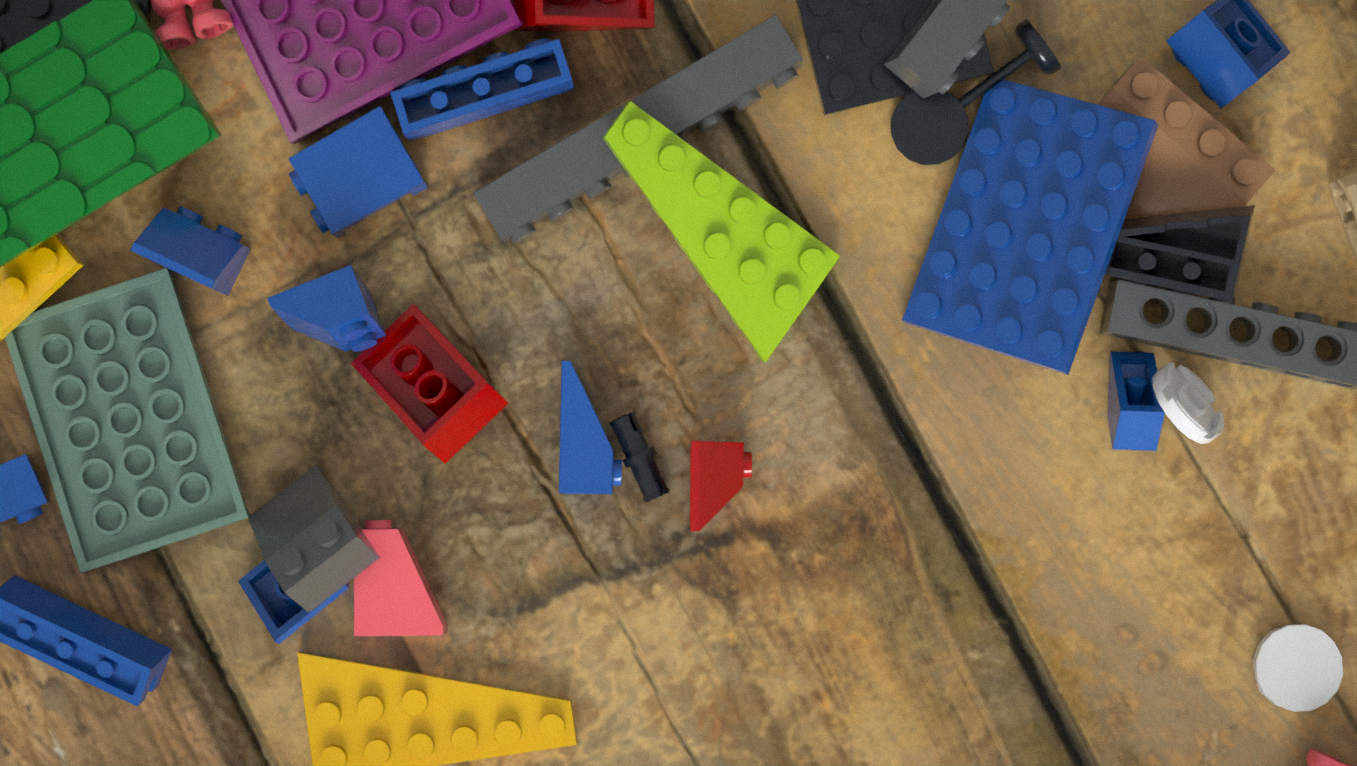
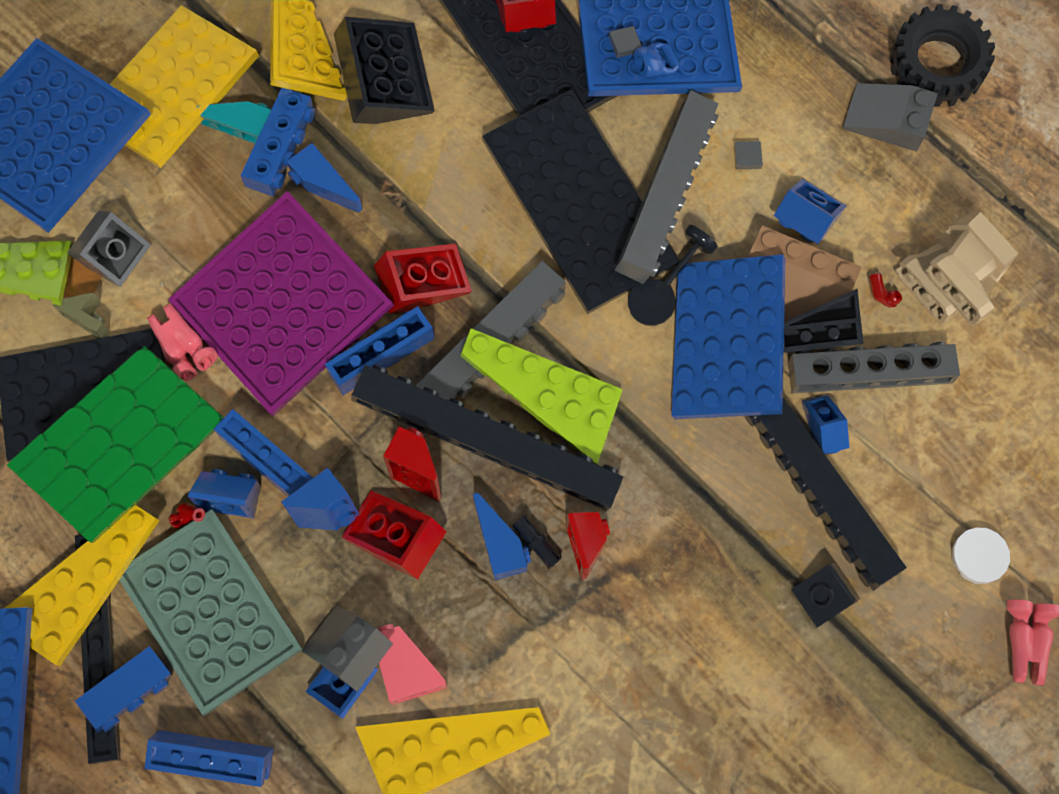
camera: 15 degrees left, 15 degrees down
blue panel [288,106,428,239] -> none
white tile [1152,363,1224,444] -> none
none -> red arm [169,502,205,528]
none -> blue brick [214,409,313,497]
none -> black brick [351,365,624,511]
none -> red slope [383,426,442,502]
none -> black brick [744,398,907,591]
none -> black piece [791,562,860,628]
none -> red arm [868,273,902,308]

